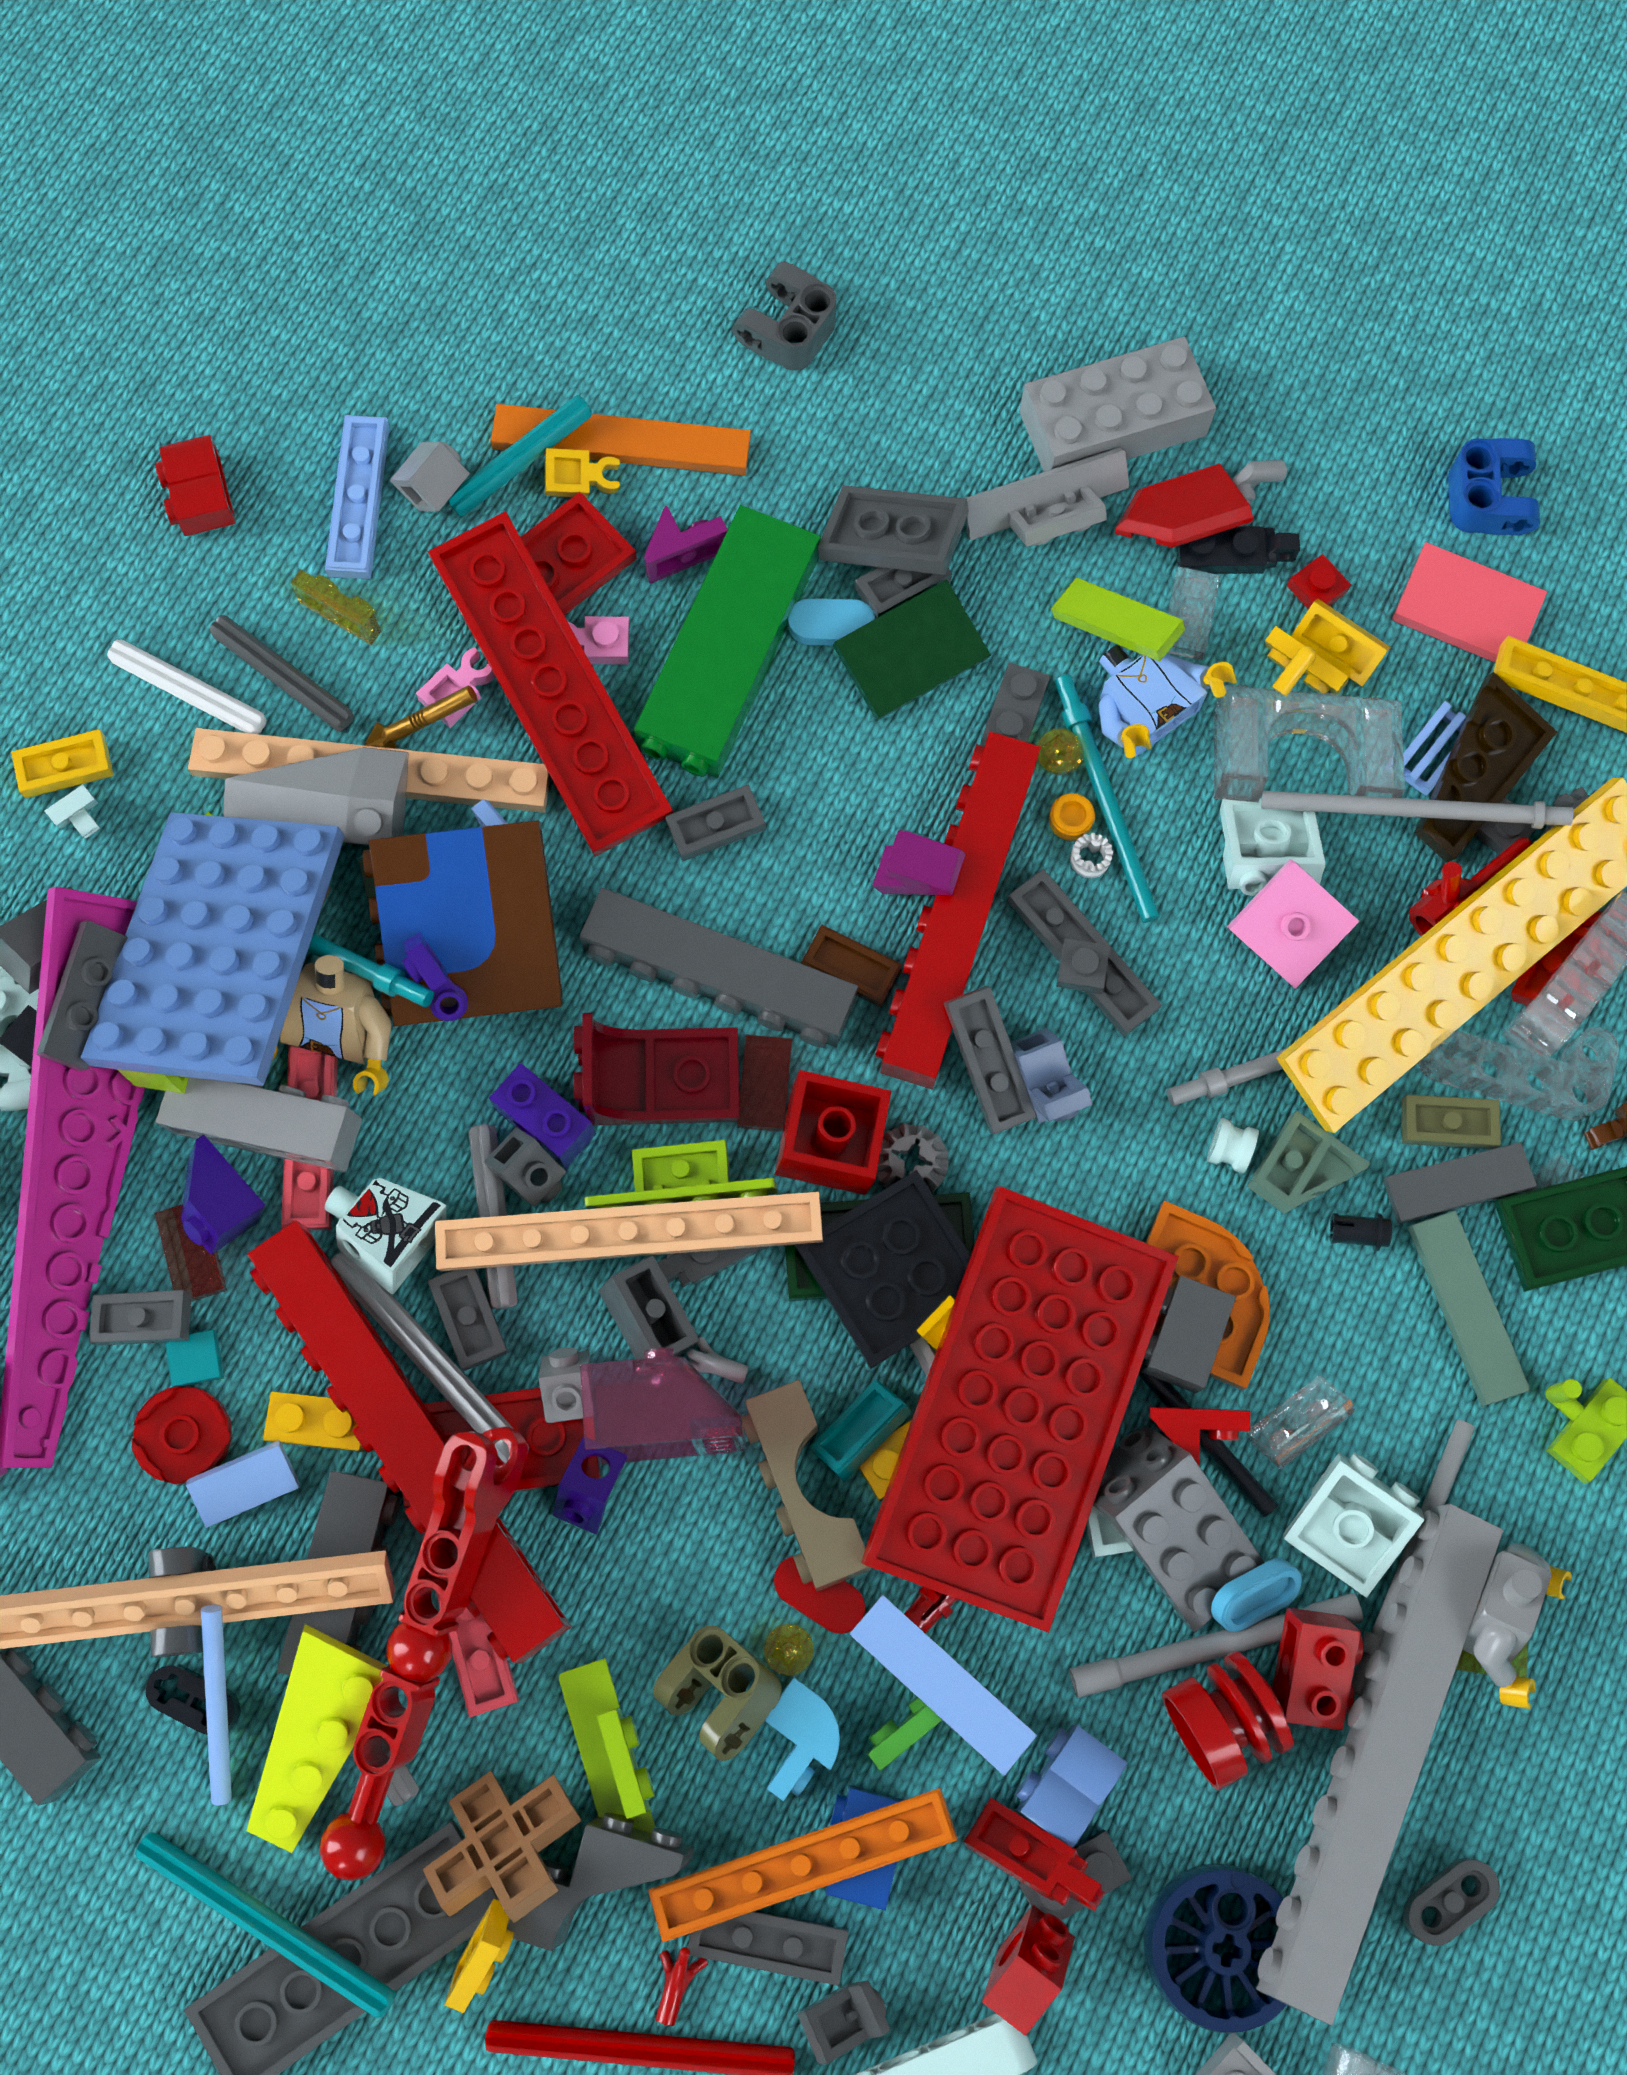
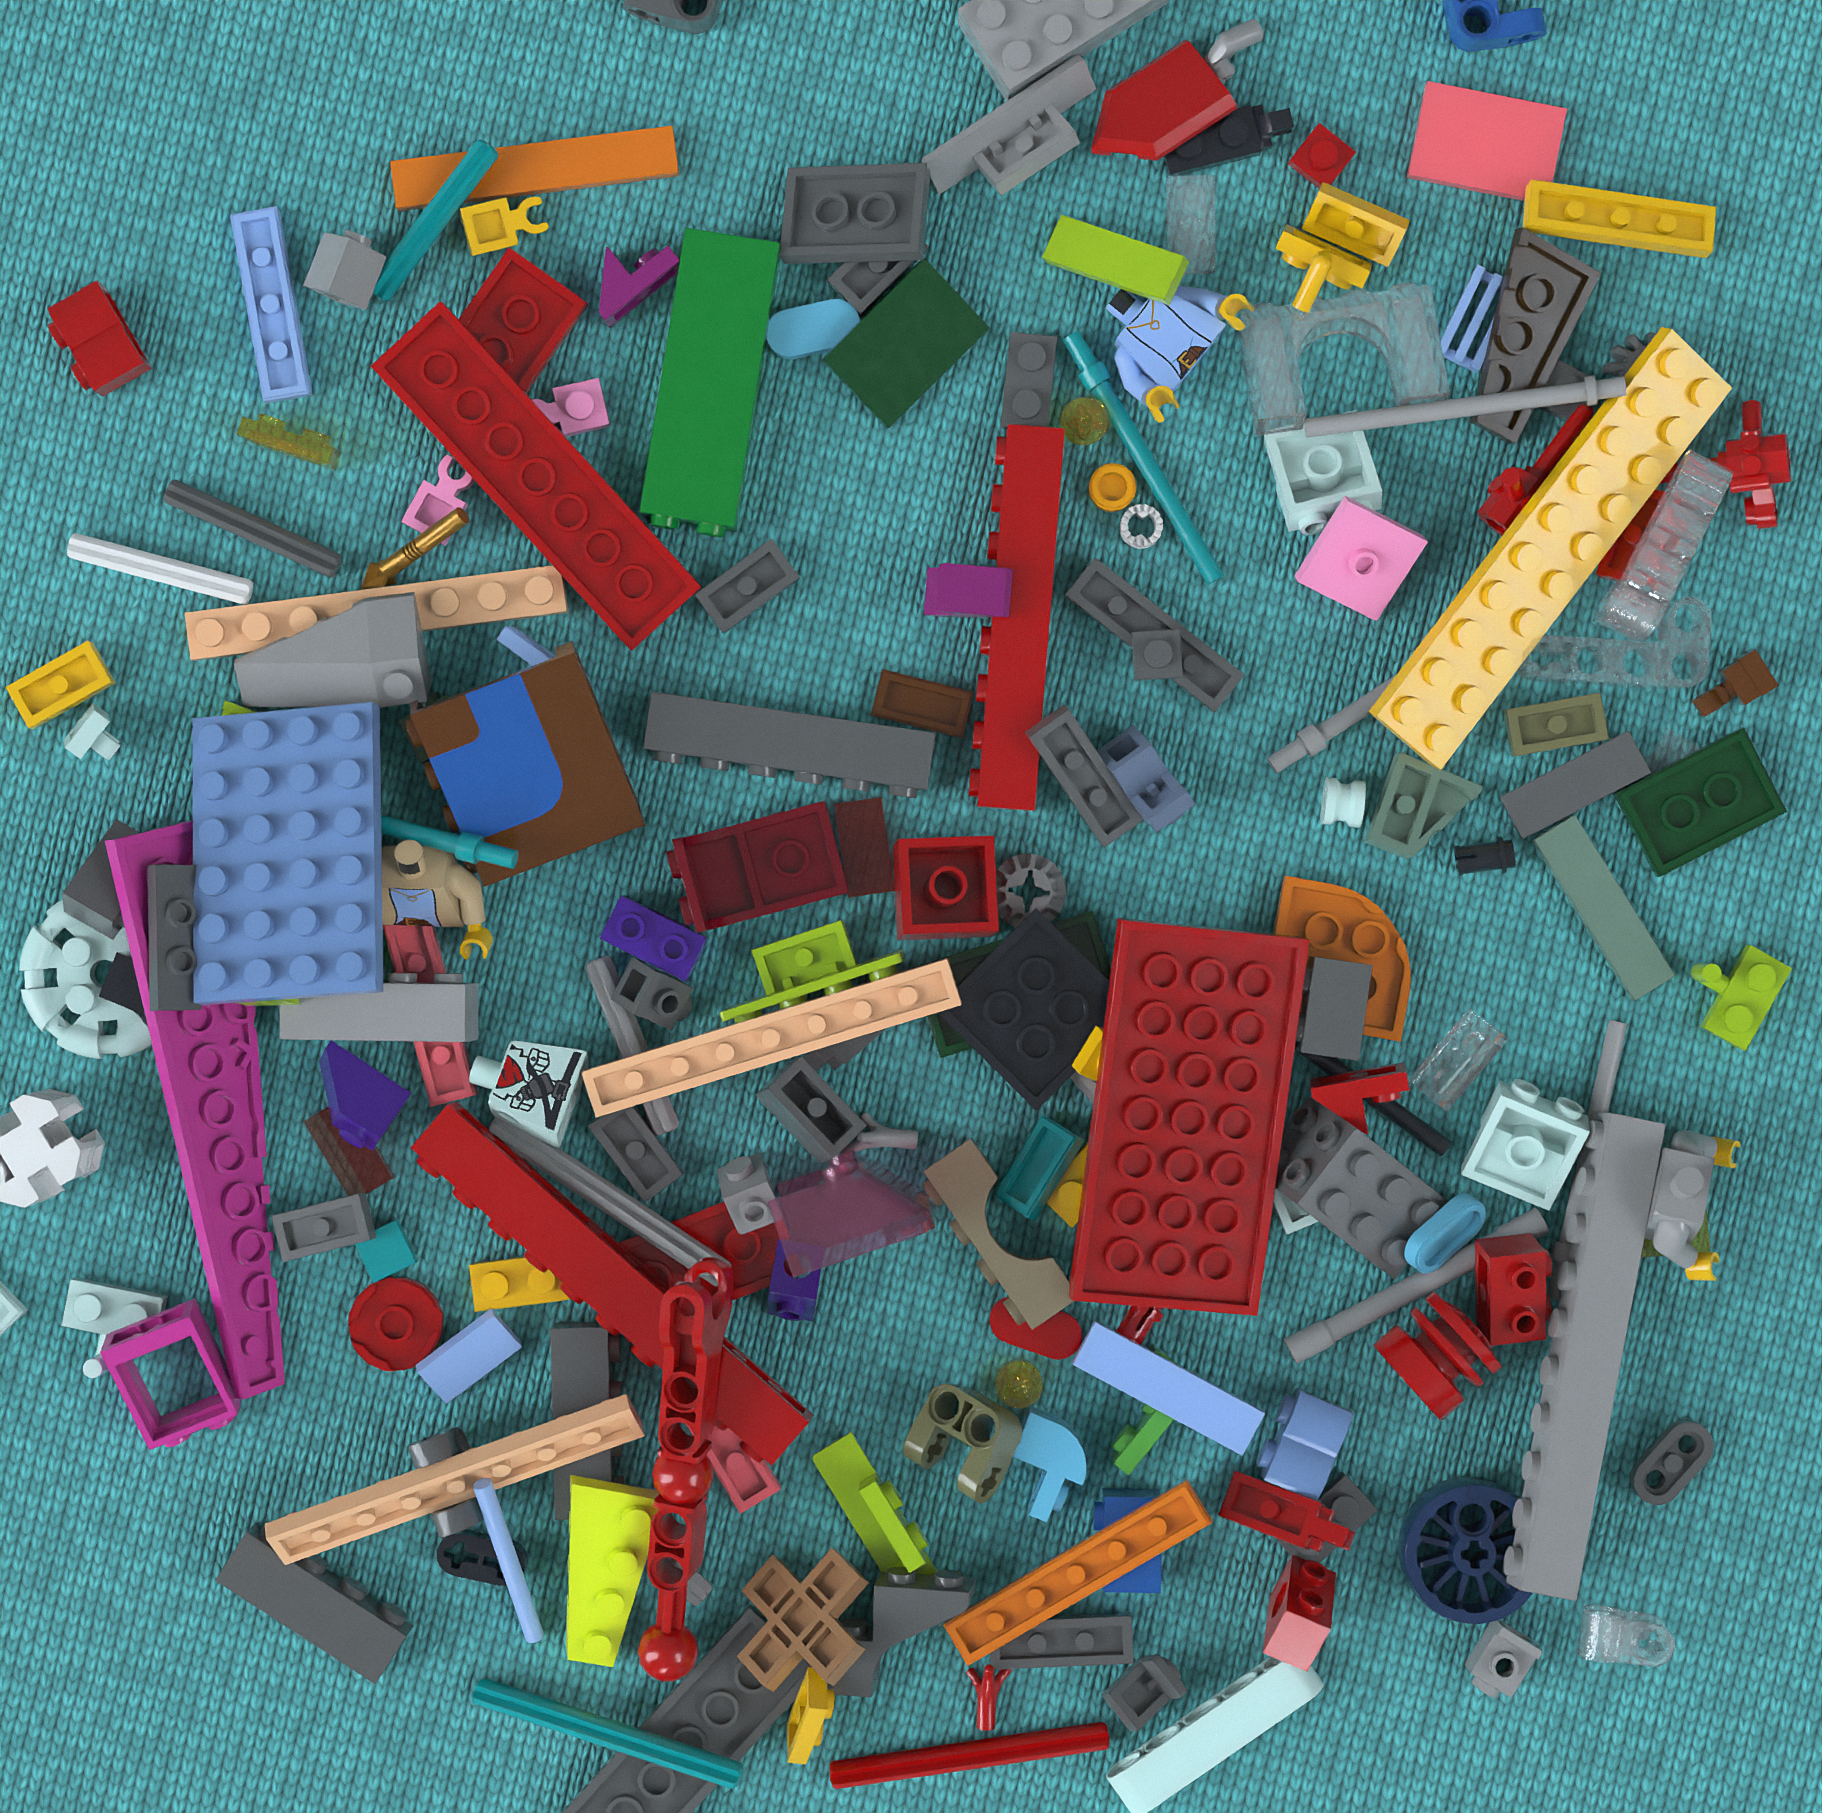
camera: 10 degrees left, 15 degrees up
dark purple plate [402,932,468,1021] -> none

